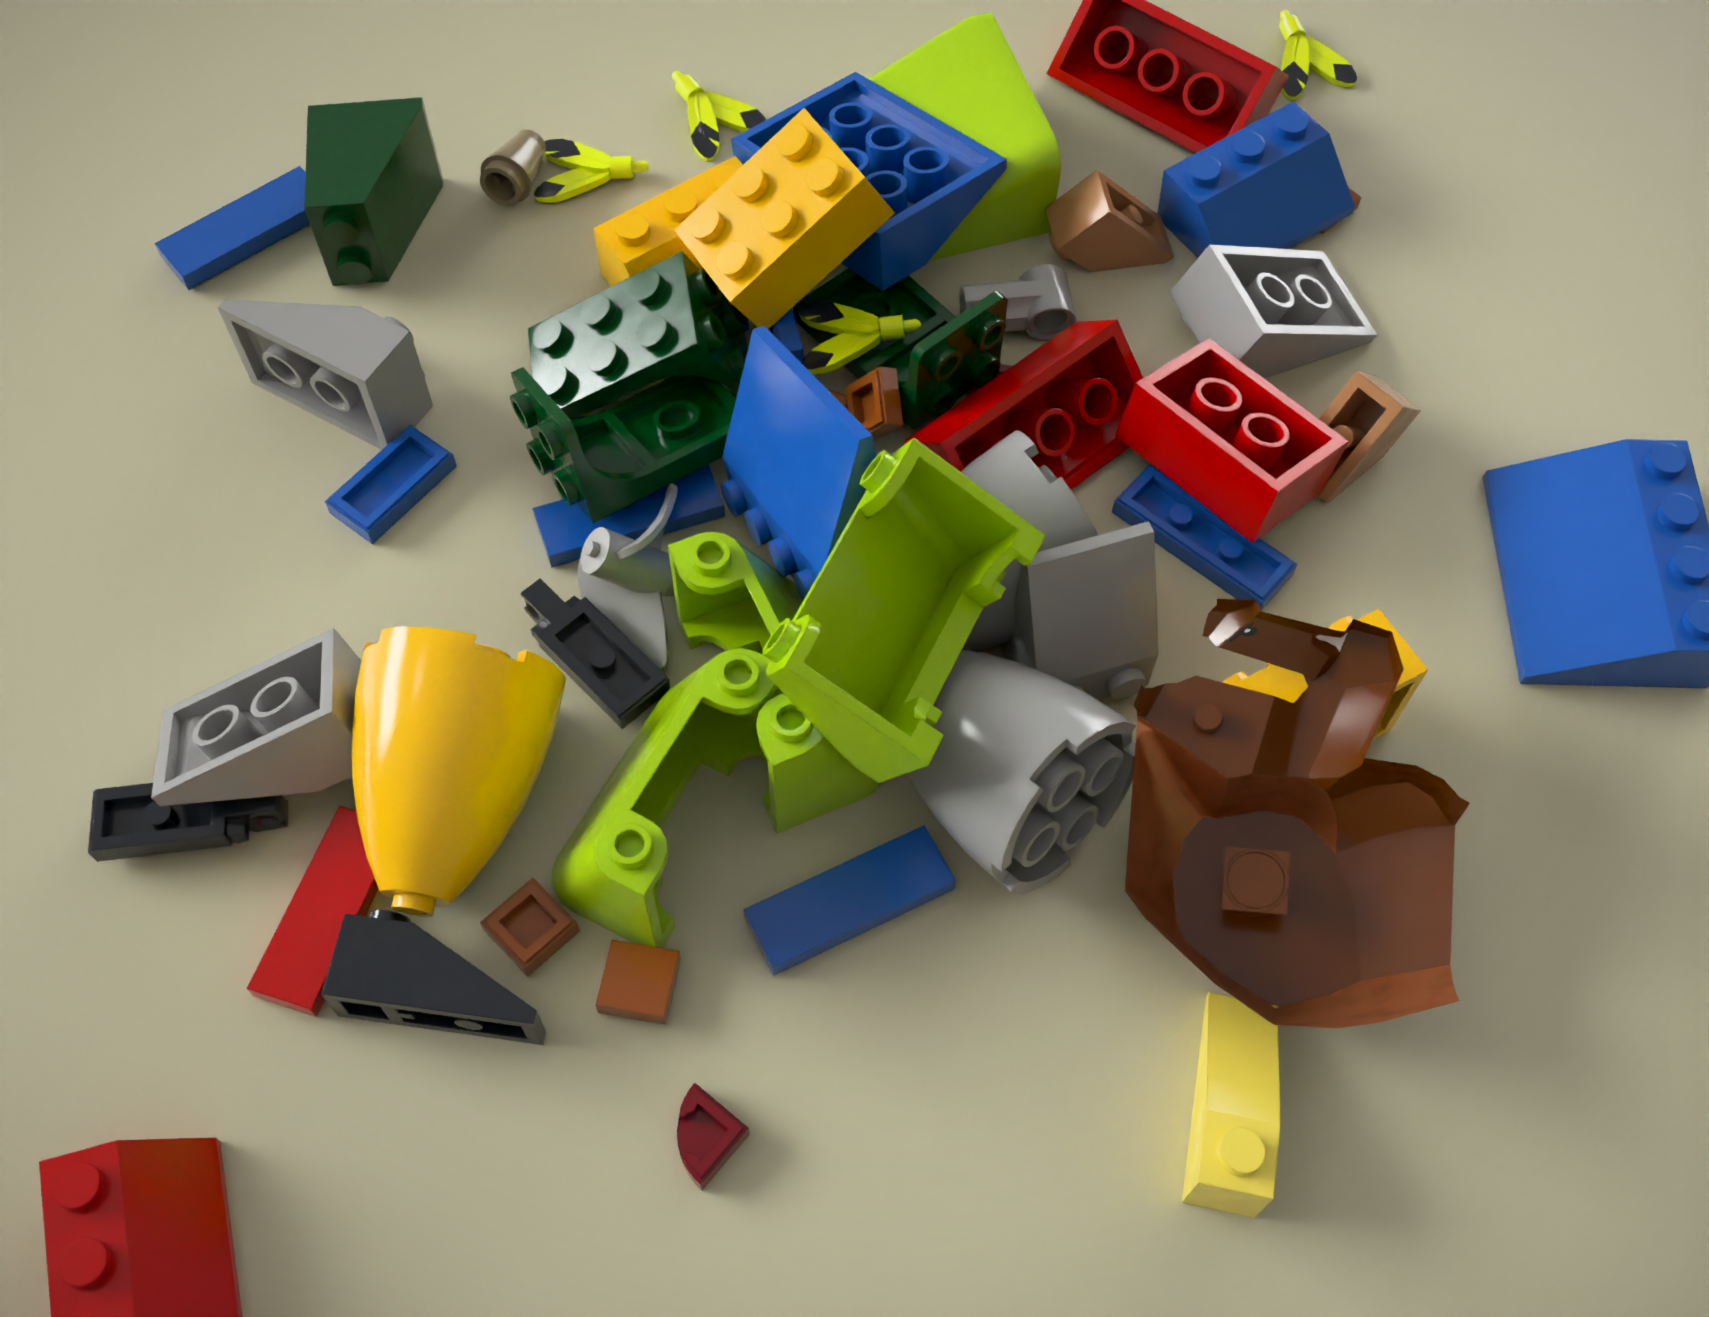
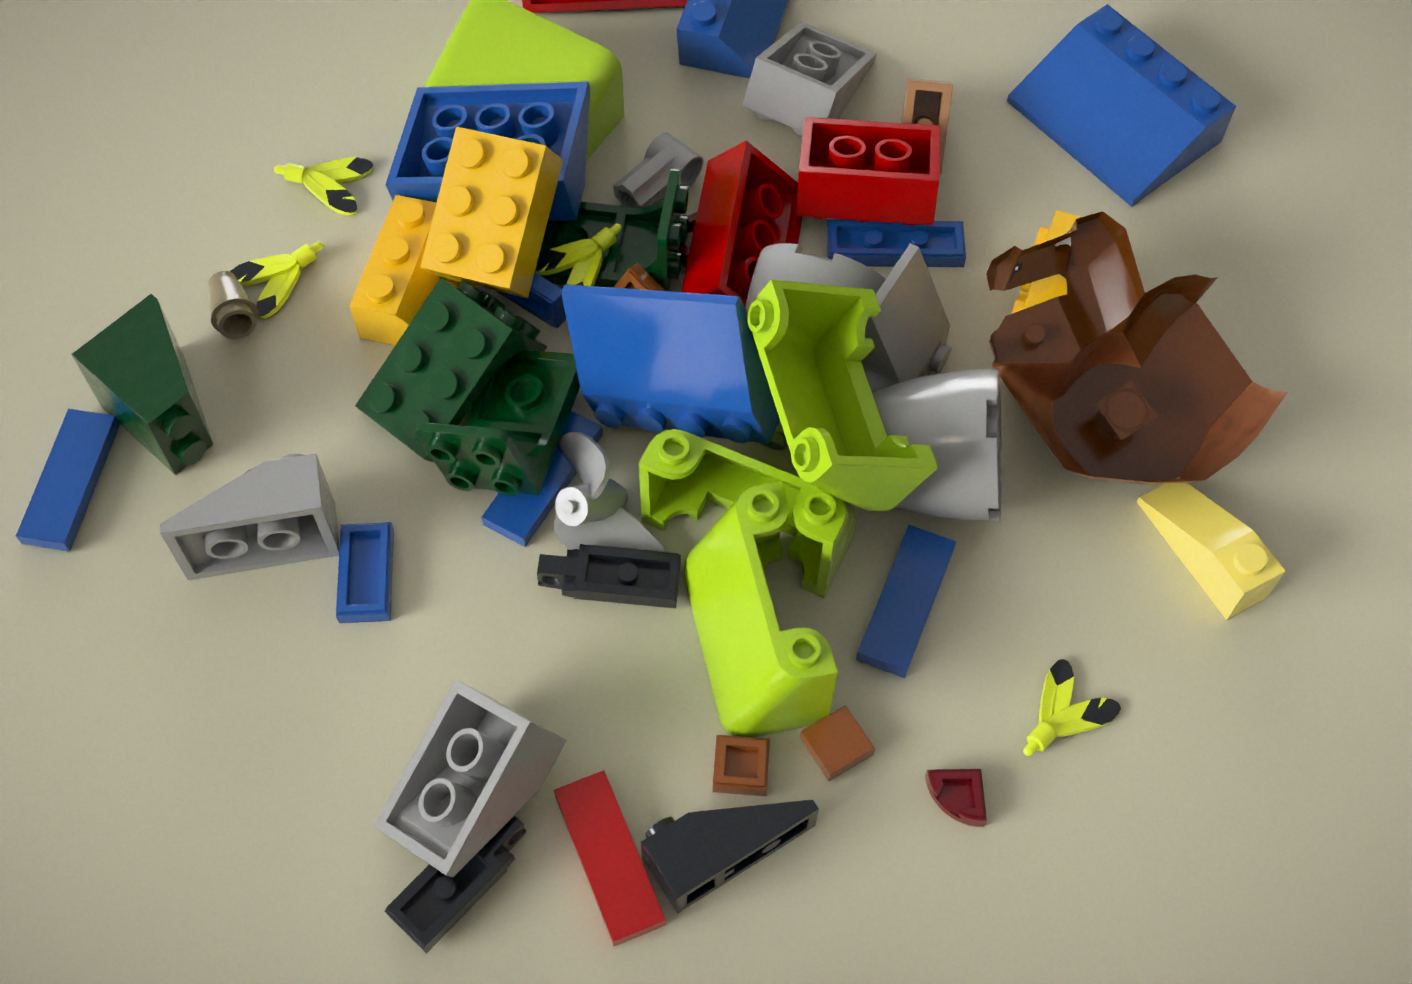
camera: 40 degrees left, 0 degrees up
yellow cylinder [351,627,566,917] -> none
medium nougat slope [1045,170,1174,272] -> none
none -> neon yellow piece [1023,659,1121,756]

